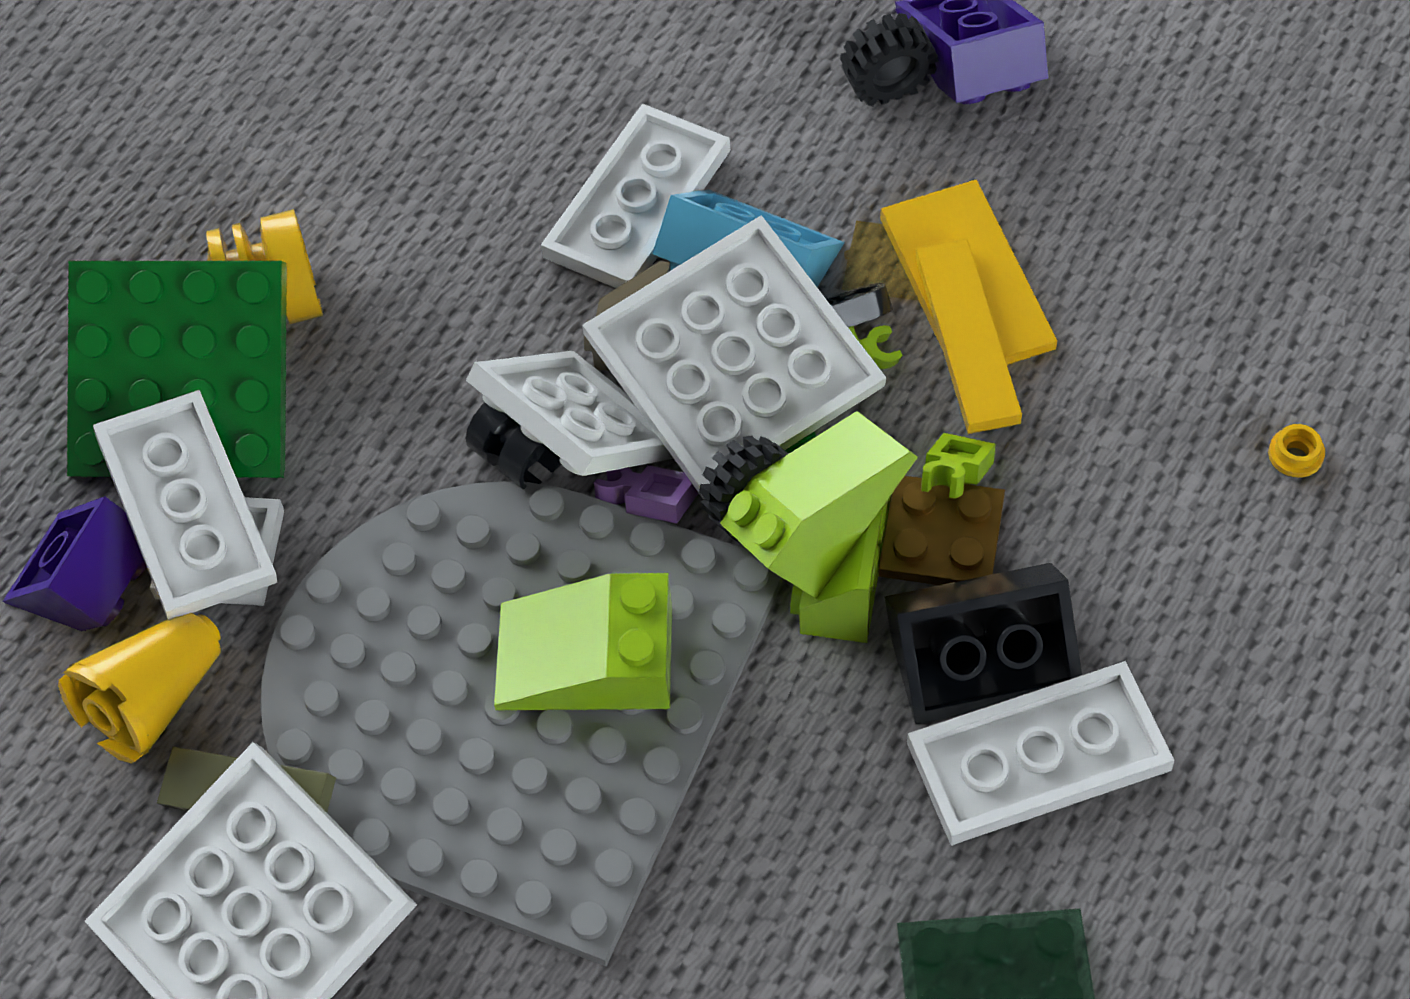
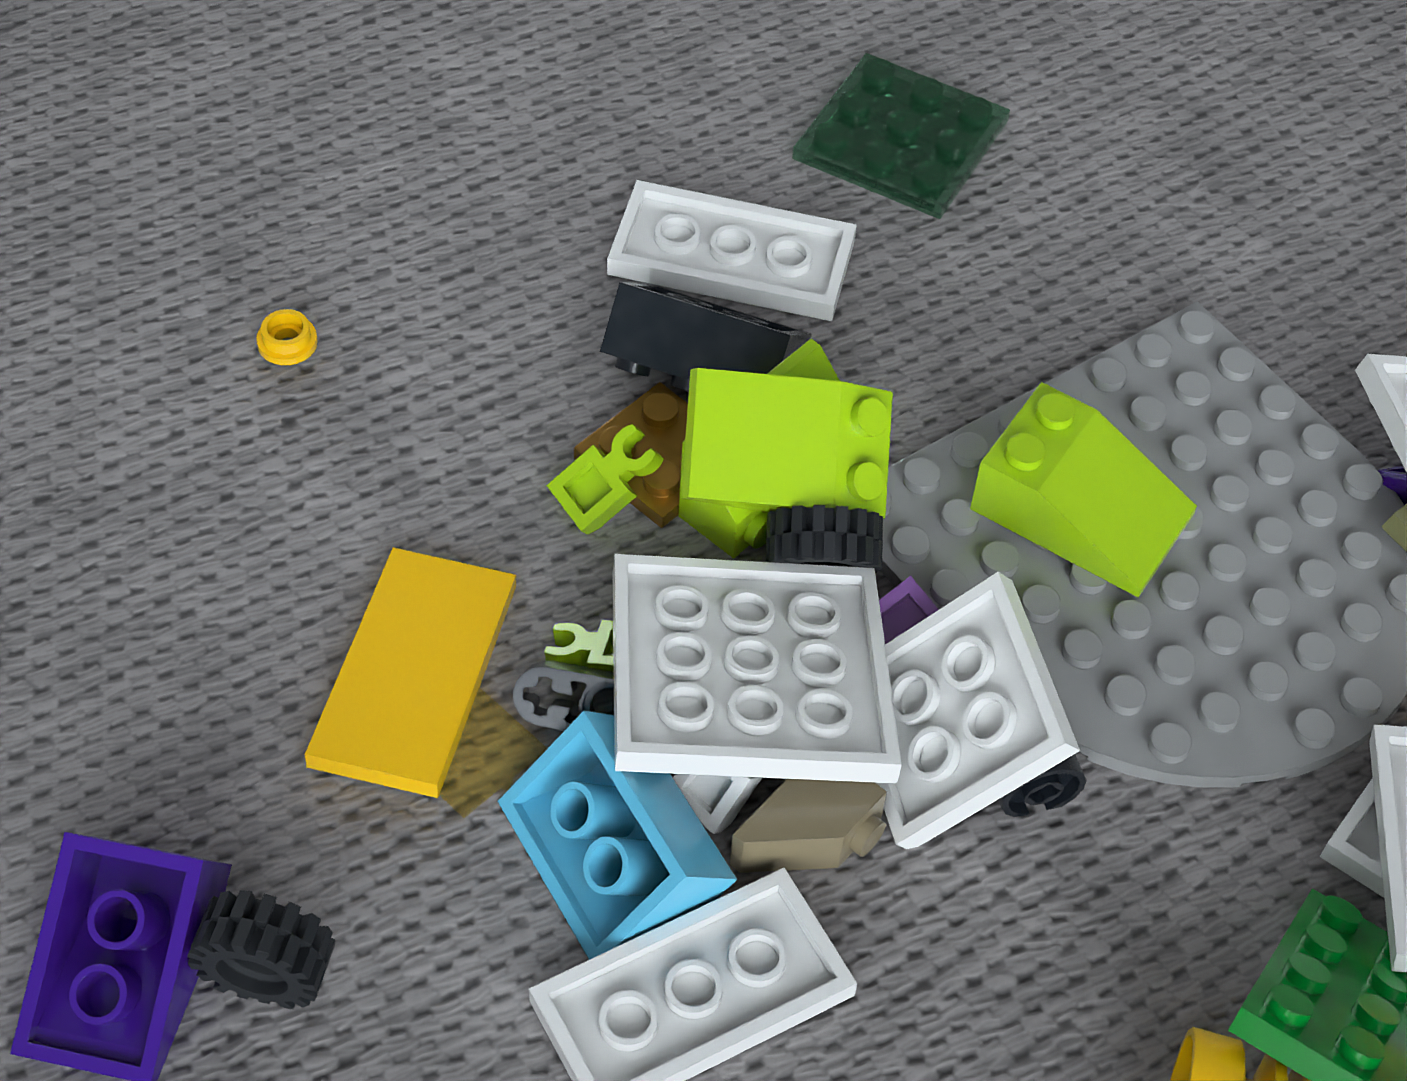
camera: 155 degrees left, 5 degrees down
yellow tile [916,238,1022,434] -> none

